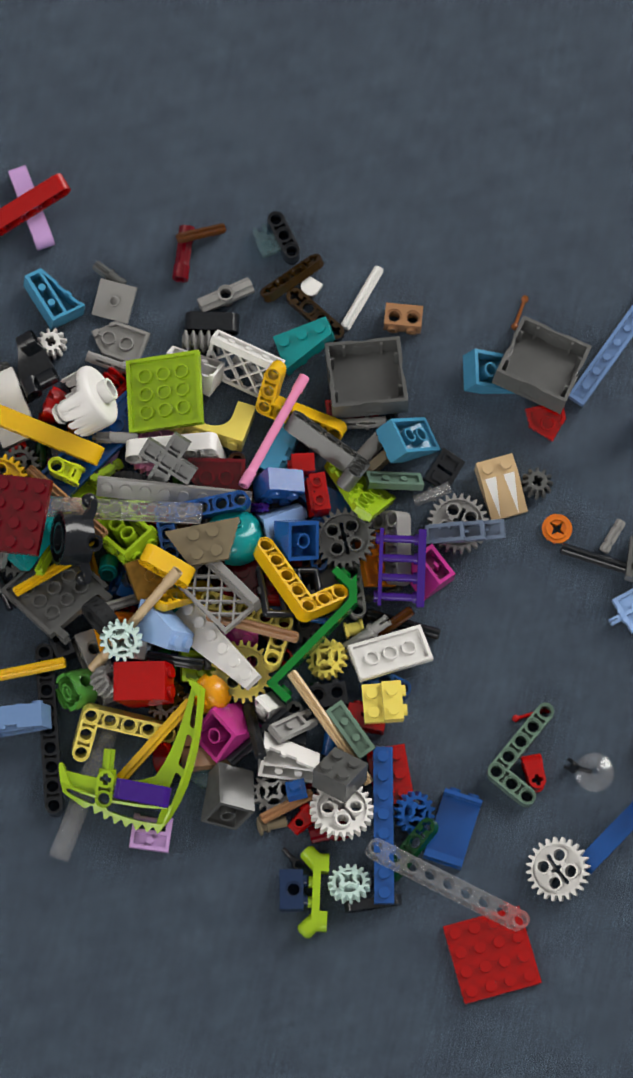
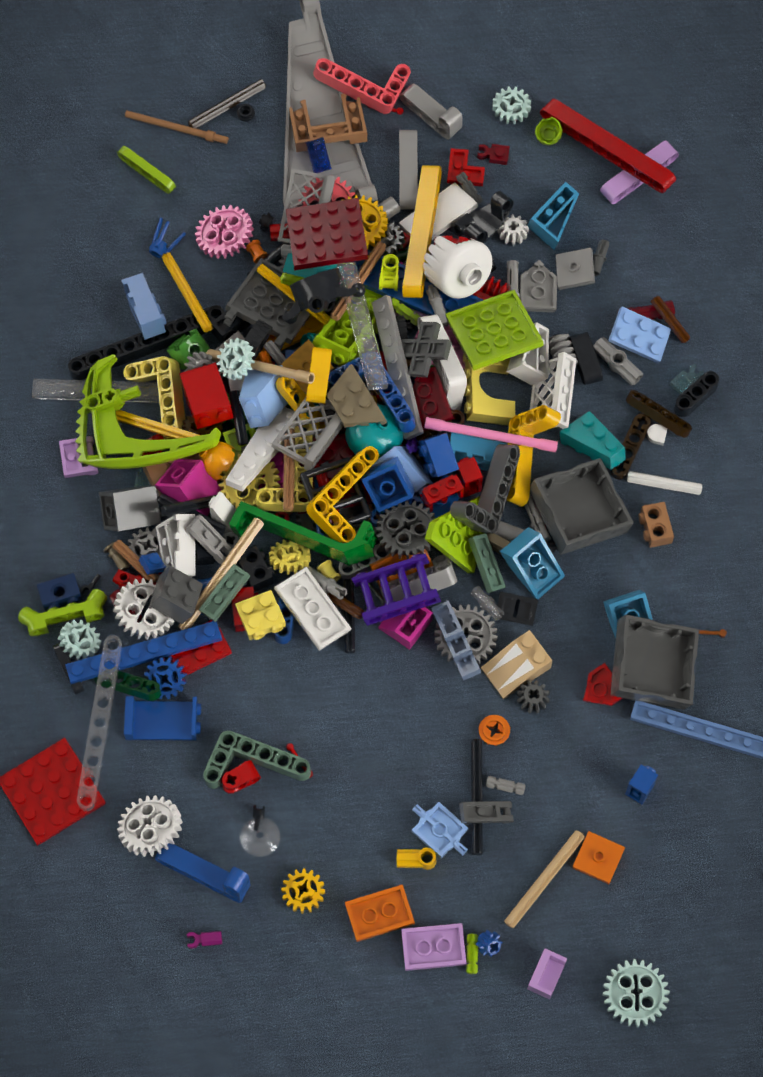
camera: 75 degrees right, 5 degrees down
dark purple beam [113,778,172,808] -> none
none -> light blue plate [609,307,671,363]

